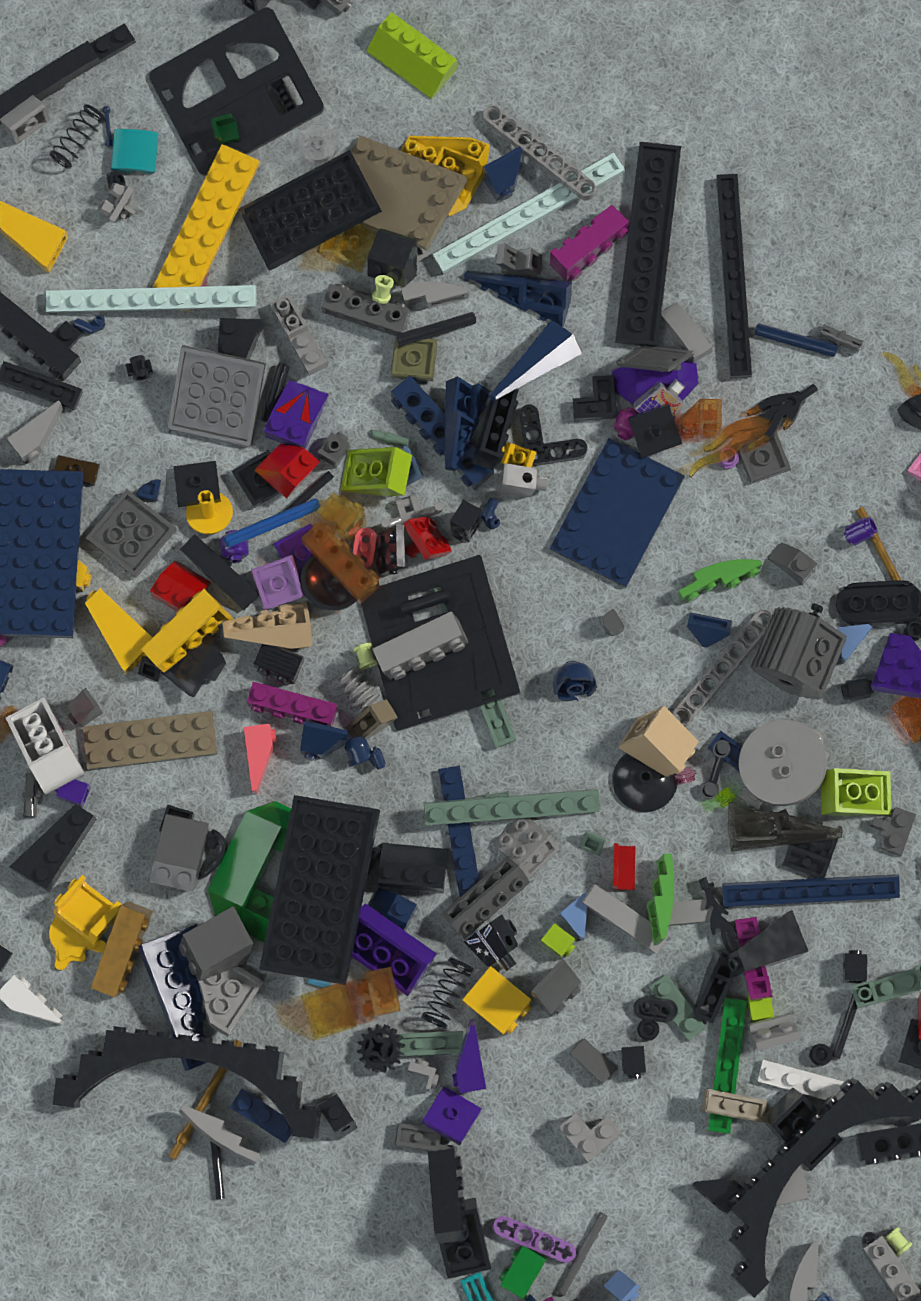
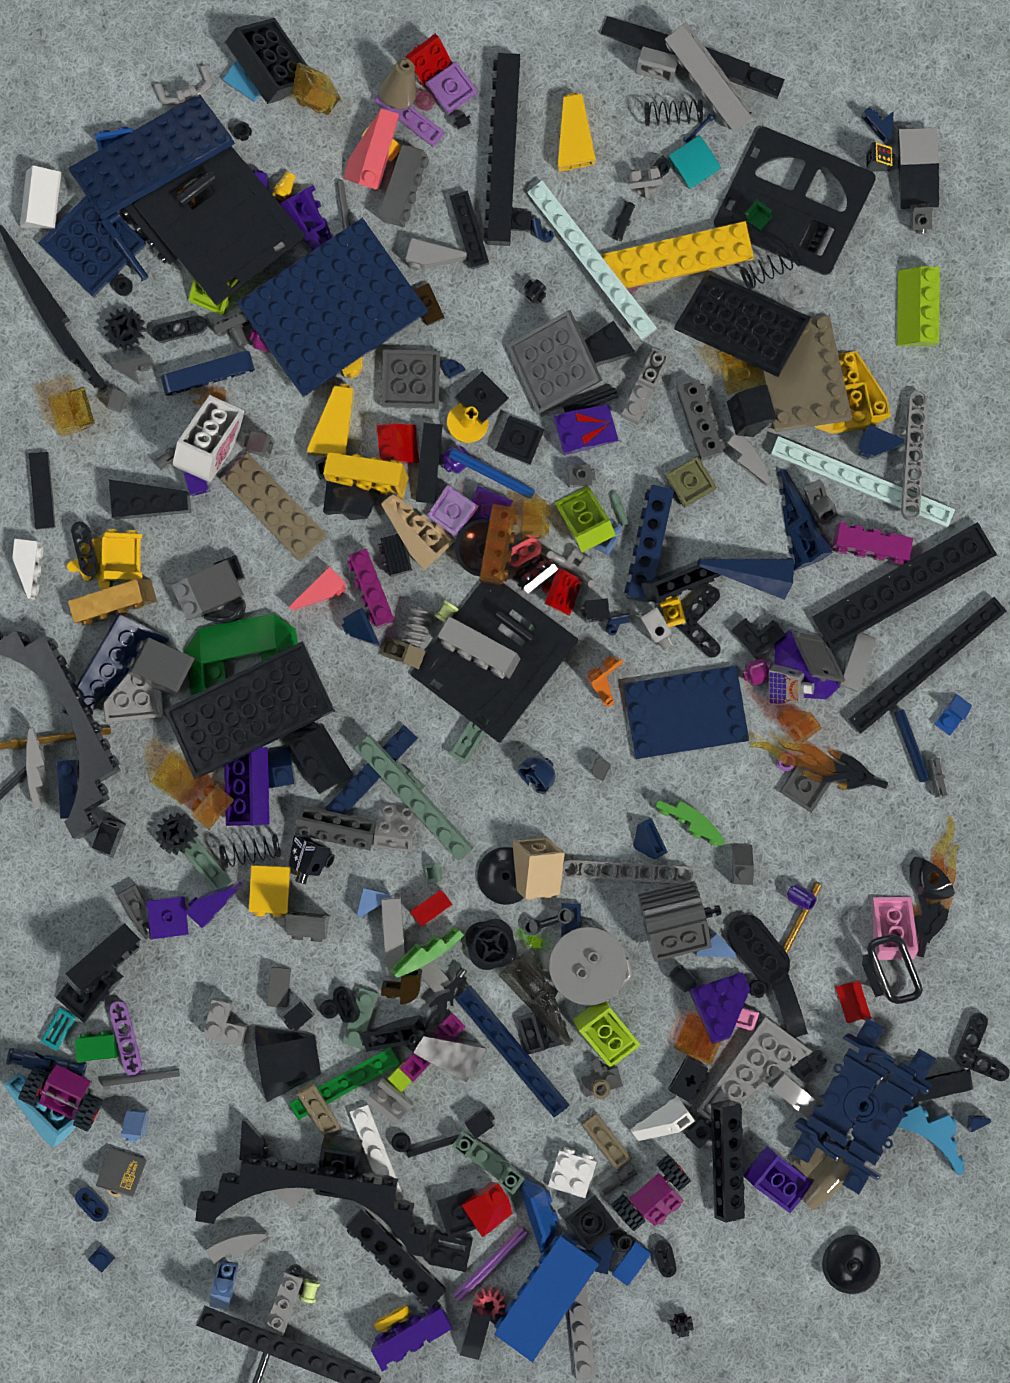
camera: 50 degrees right, 10 degrees up
red slope [255,444,320,499] -> none
black bar [282,471,334,512] -> none
dark blue piece [345,736,386,770] -> none
yellowish green bush [372,275,394,304] -> none
black axle [396,312,476,346] -> none
light grey bracket [408,1059,439,1092] -> none
dark blue wedge [445,376,492,471] -> none
lime brick [541,923,576,959] -> none
black plate [628,403,682,458] -> none
clear pink plate [675,767,697,784] -> none
none -> black beam [71,521,99,577]
none -> black wedge [255,1026,321,1102]
none -> dark brown brick [381,969,422,1004]
none -> black piece [465,919,517,970]
none -> orange plate [585,656,623,706]
none -> dark tan plate [591,1079,610,1099]
none -> black pin [611,201,635,241]
none -> light grey brick [665,22,755,132]
none -> black piece [740,243,802,290]
none -> blue slope [934,694,972,736]

